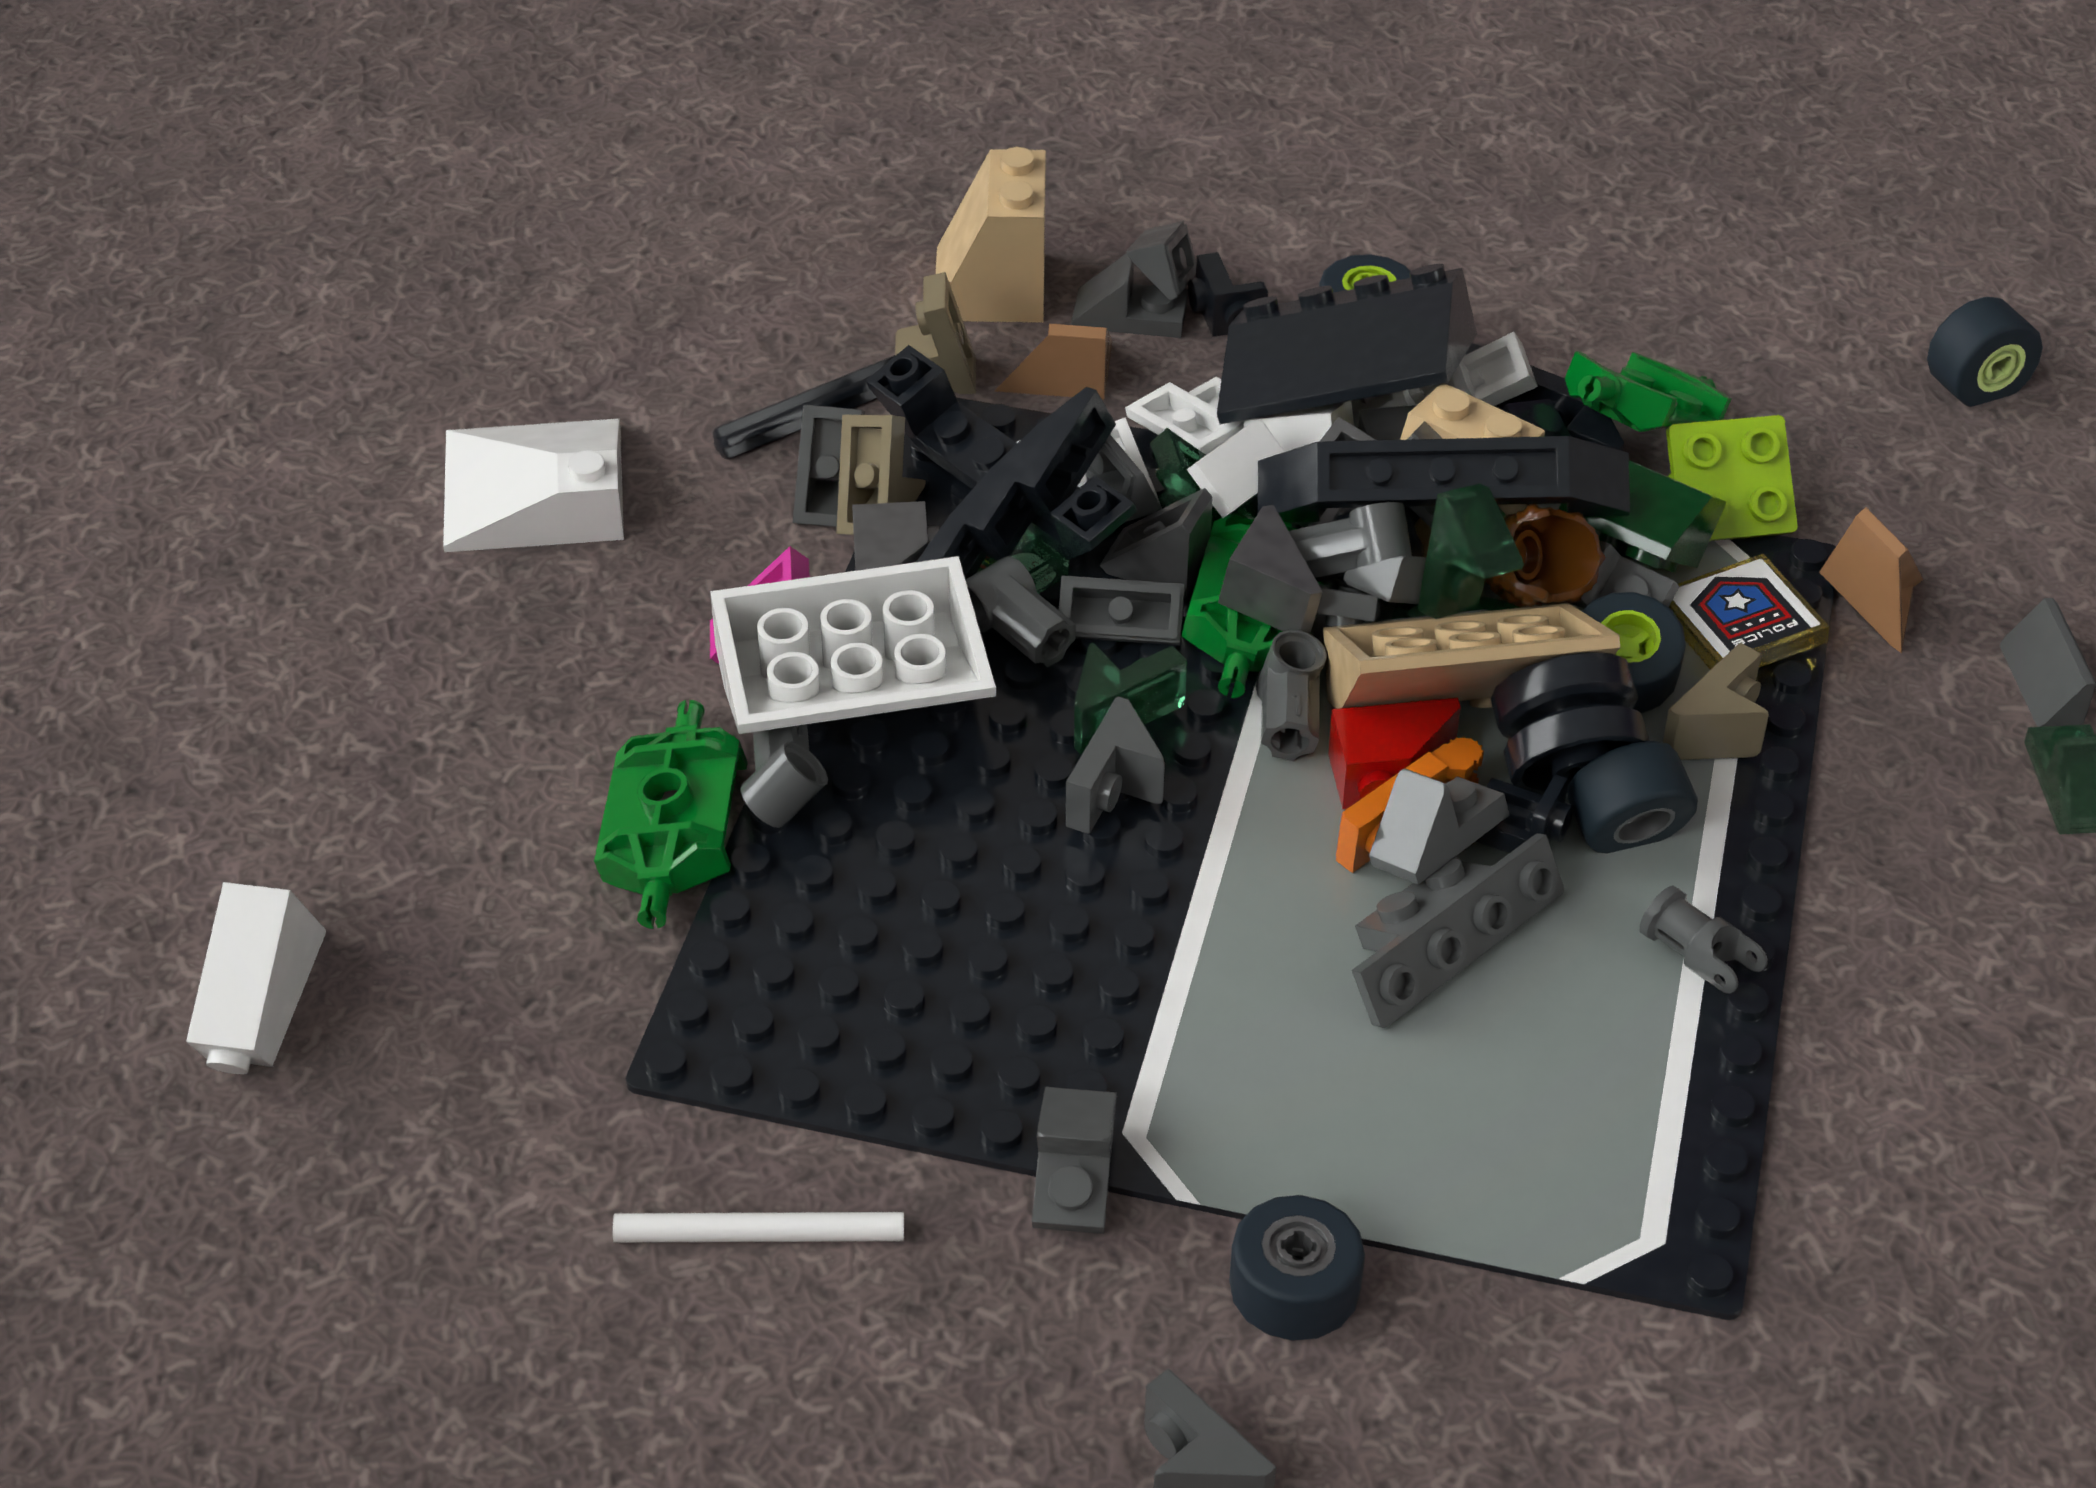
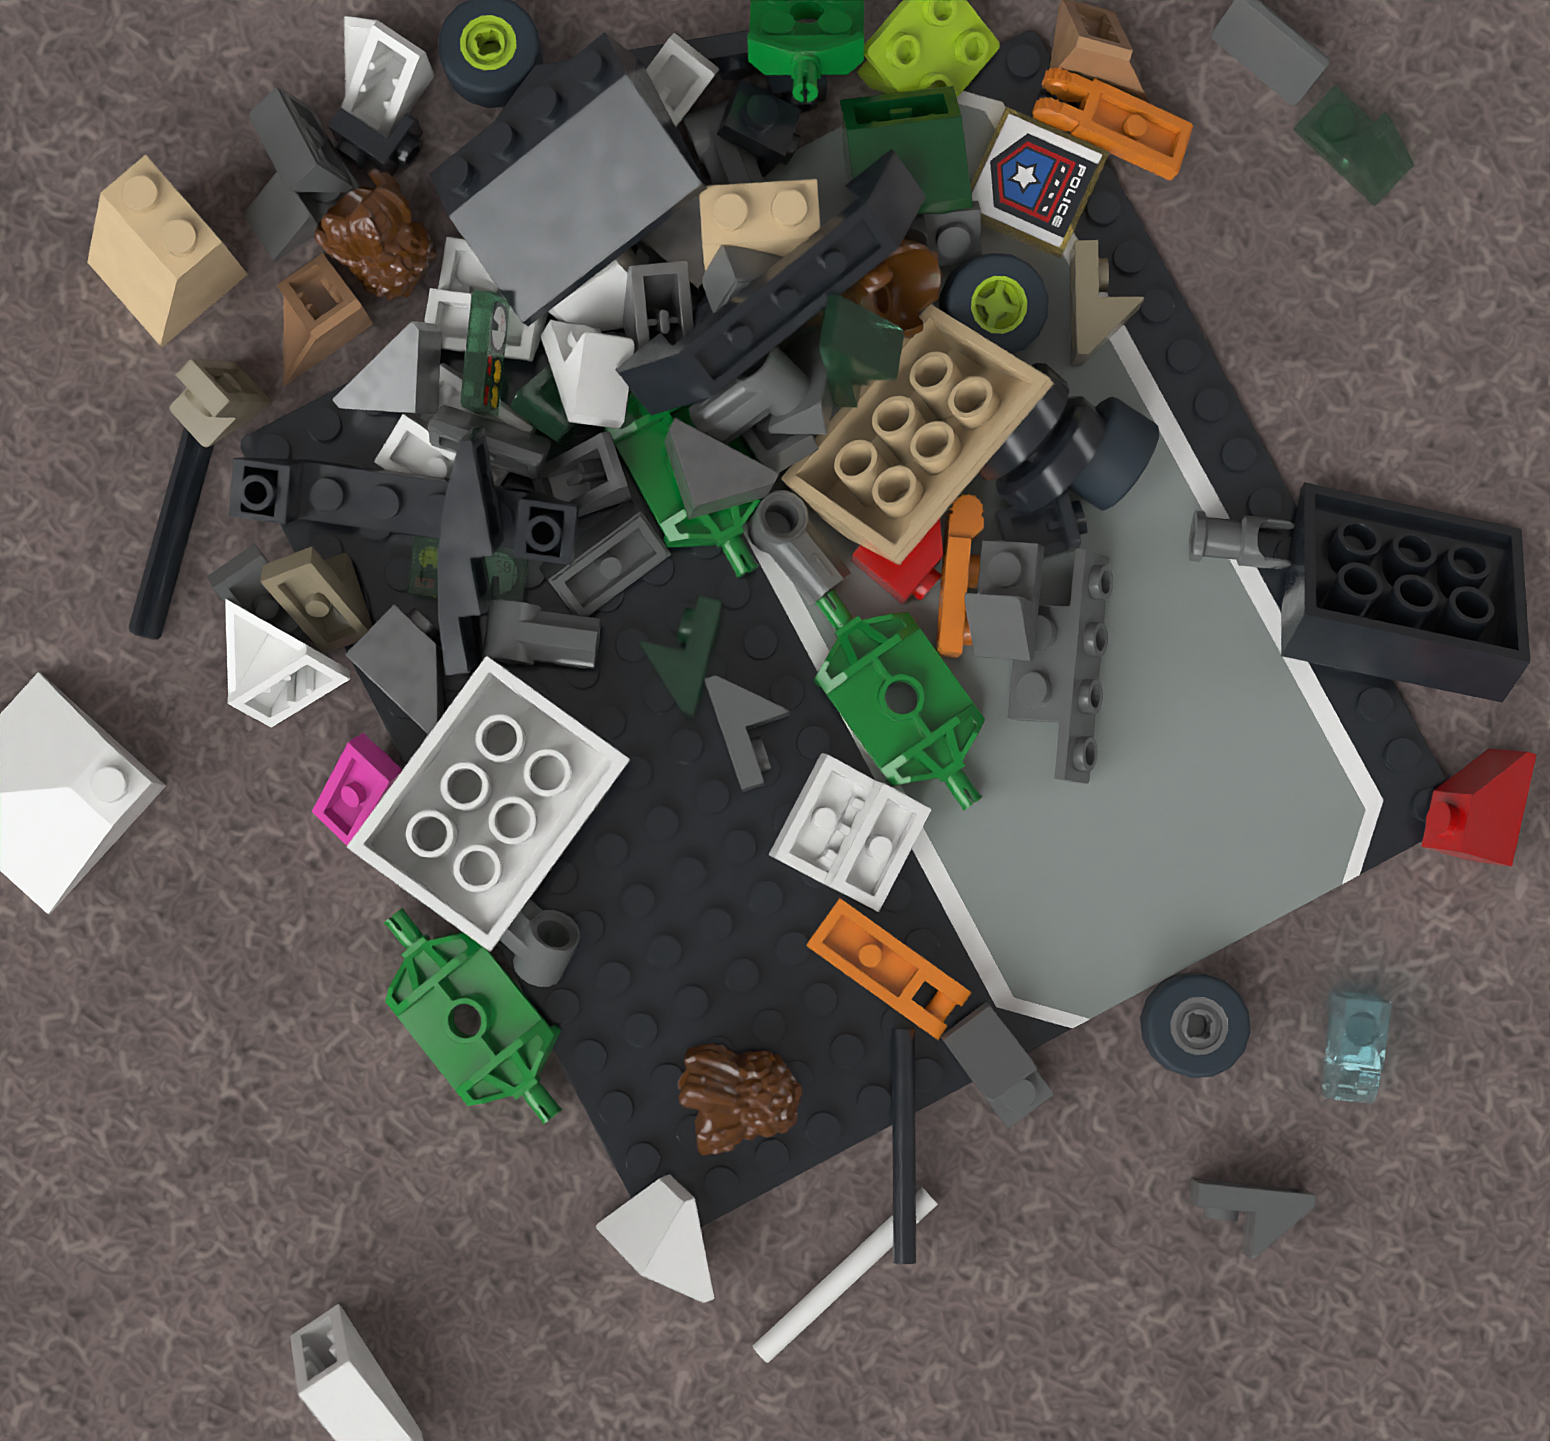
camera: 45 degrees left, 40 degrees up
none -> white slope [225,599,350,728]
none -> reddish brown hair [315,169,437,300]
none -> flat silver slope [332,321,442,414]
none -> white slope [341,16,434,139]
none -> clear green tile [460,291,510,417]
none -> white slope [596,1174,714,1303]
none -> reddish brown hair [677,1043,803,1155]
none -> white slope [769,753,932,912]
none -> orange plate [806,898,971,1040]
none -> green plate [813,589,985,811]
none -> black bar [892,1028,916,1264]
none -> orange hinge [1032,67,1193,181]
none -> black slope [1281,482,1530,703]
none -> clear light blue leg [1322,989,1392,1104]
none -> red slope [1421,749,1537,867]

